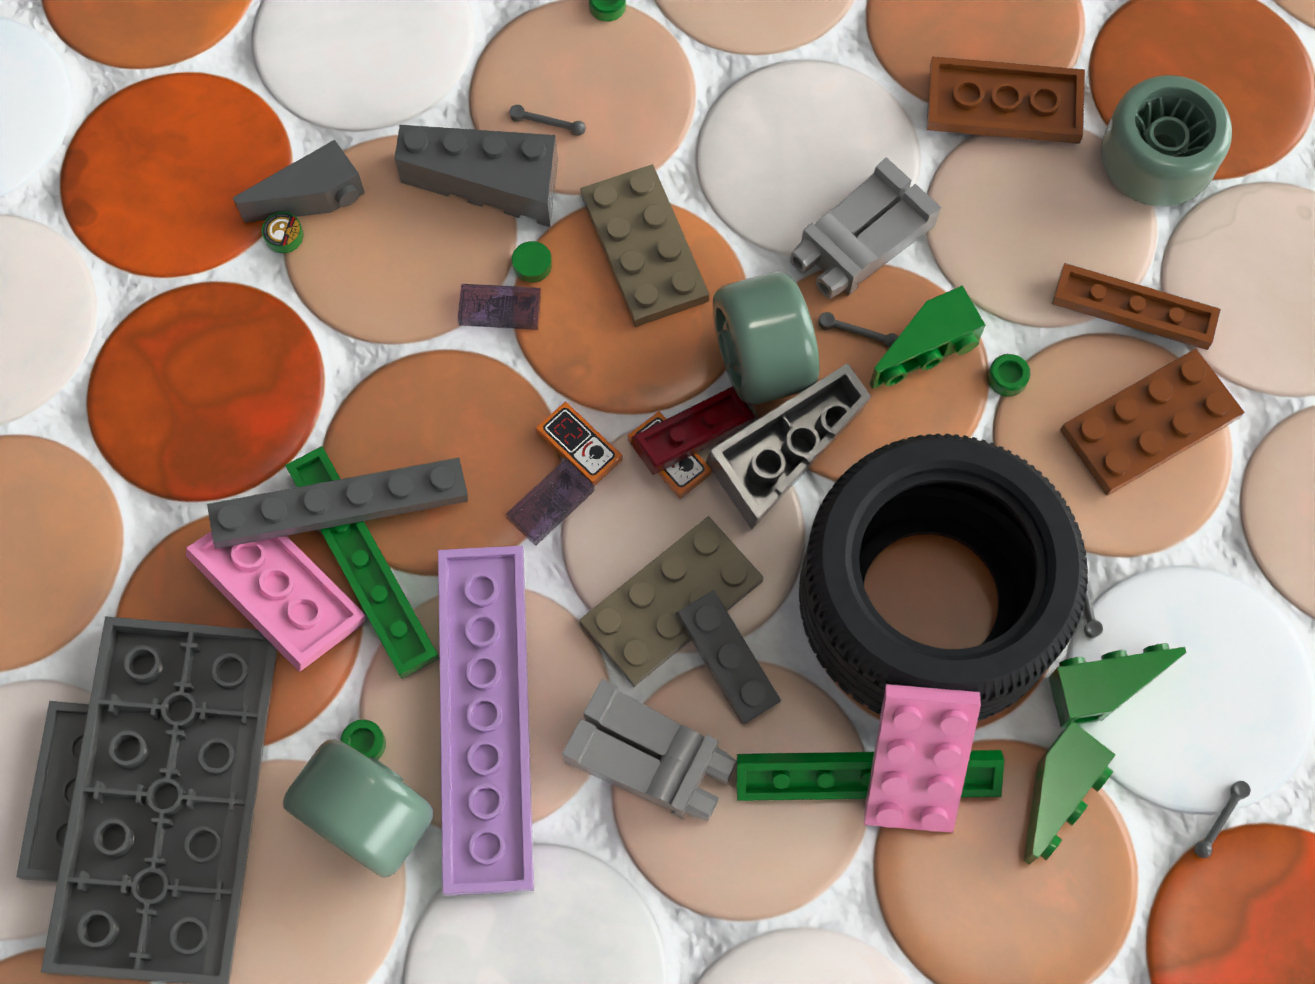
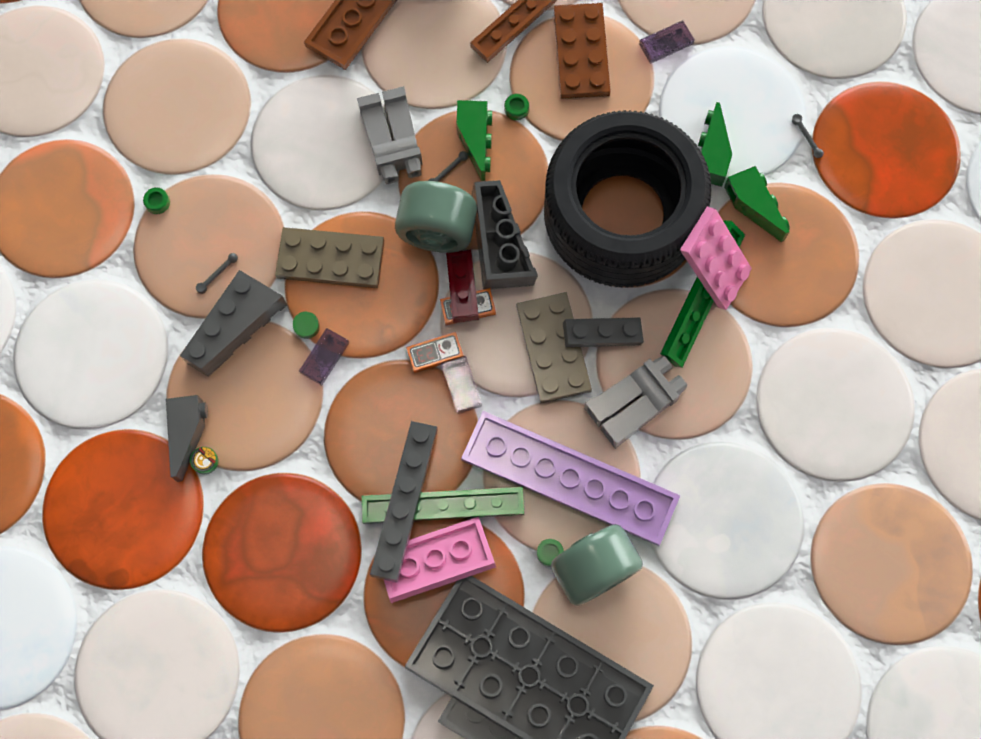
camera: 60 degrees left, 5 degrees up
none -> clear purple tile [639,20,695,64]

